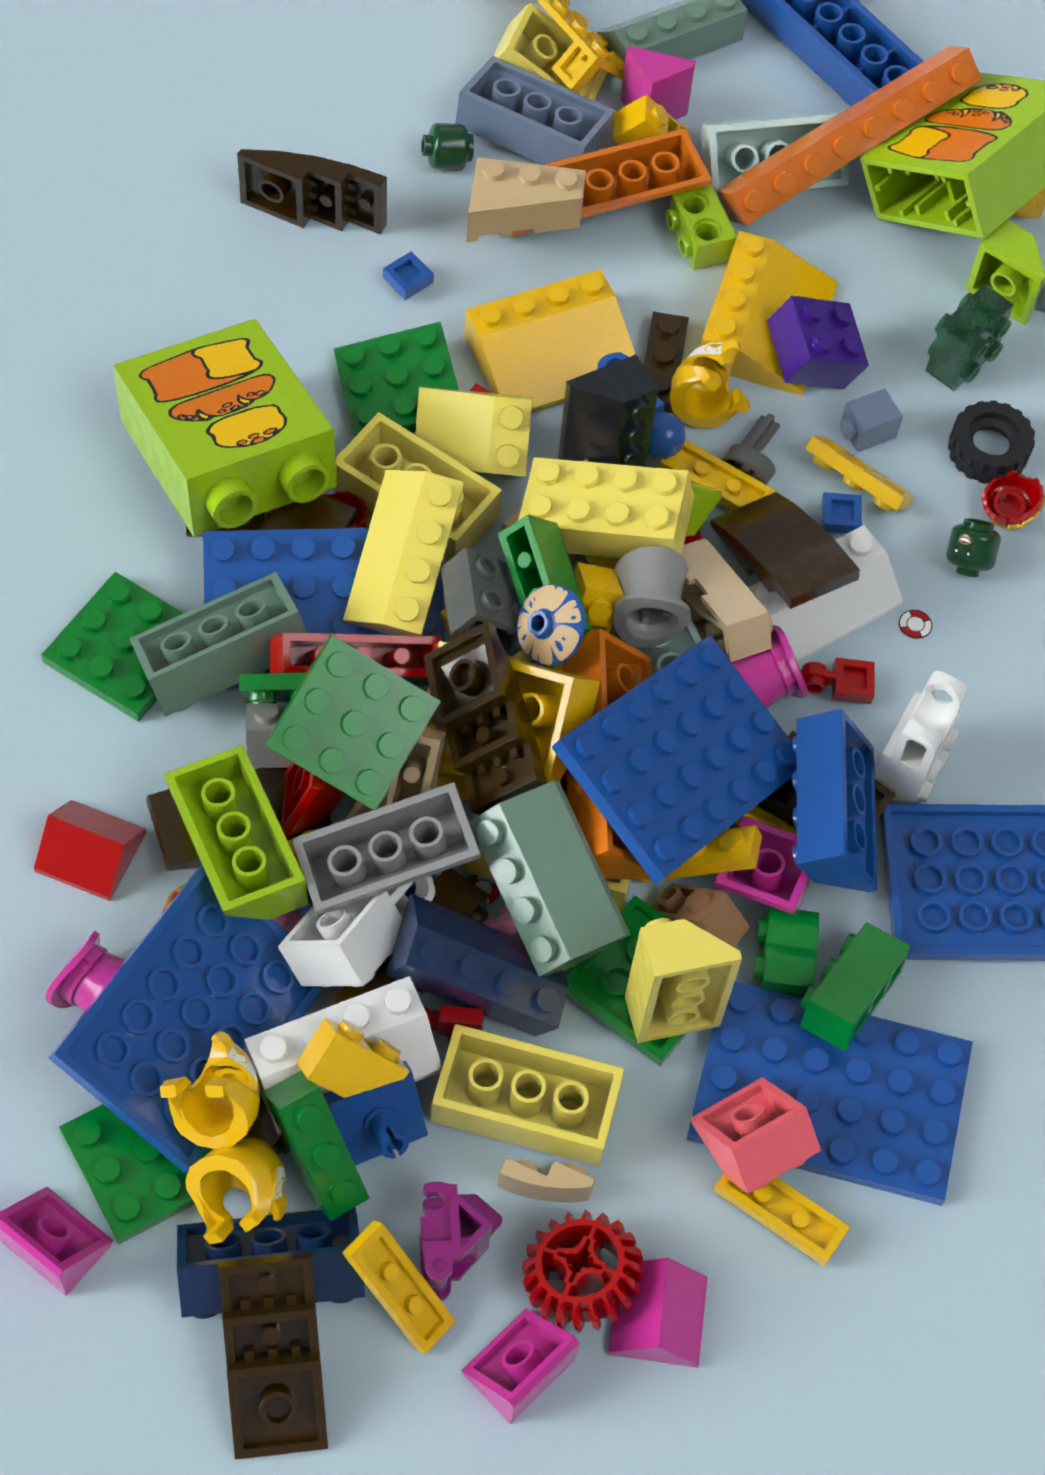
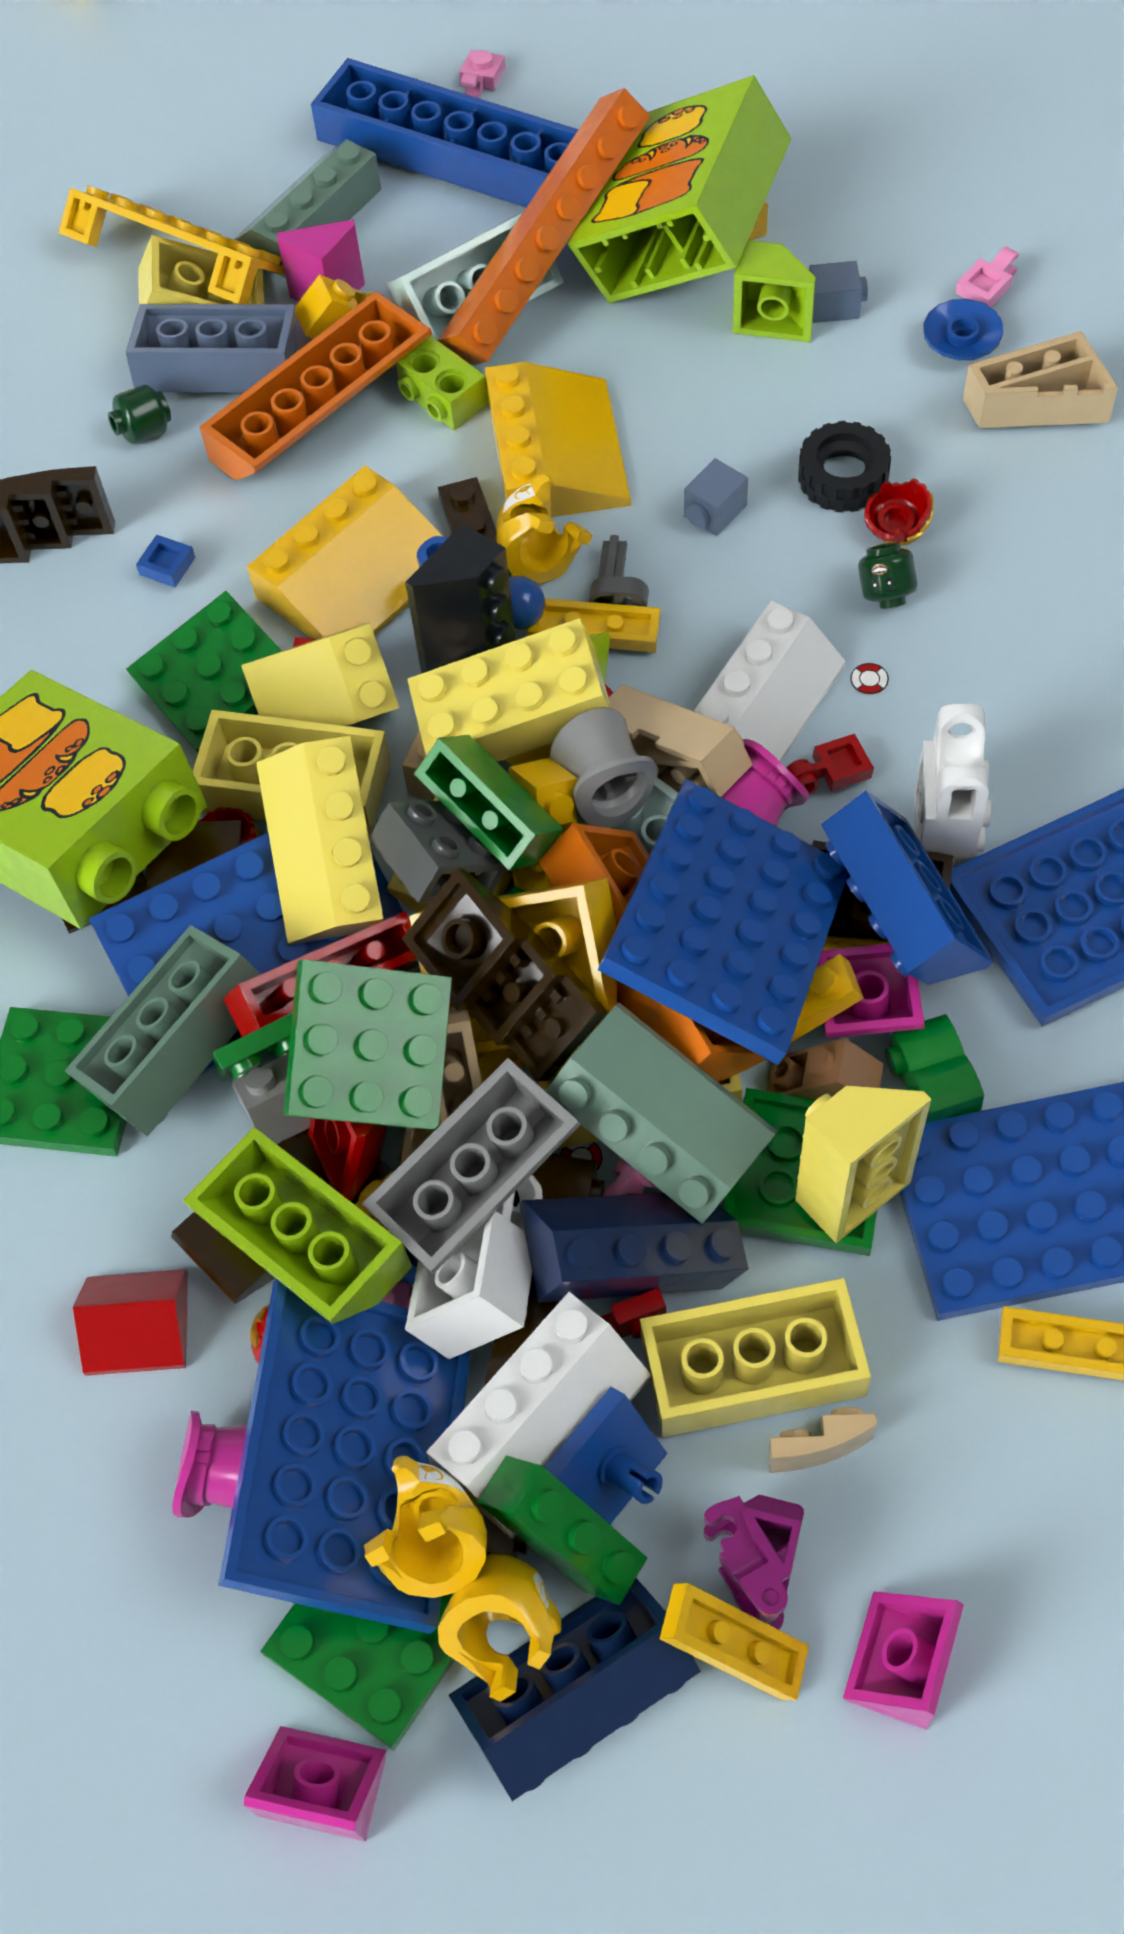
camera: 15 degrees left, 0 degrees up
dark brown slope [218,1251,328,1460] -> none
yellow slope [296,1017,409,1098] -> none
tan wedge [467,157,586,242] -> none
tan dish [516,584,586,667] -> none
red gear [522,1209,644,1333] -> none
dark pink slope [608,1257,708,1368] -> none
coral slope [690,1077,821,1194] -> none
dark brown slope [710,492,860,609] -> none
dark purple brick [767,295,869,389] -> none
green brick [800,922,911,1051] -> none
yellow plate [805,435,915,512] -> none
blue plate [821,492,862,534] -> none
clear green brick [925,284,1014,391] -> none

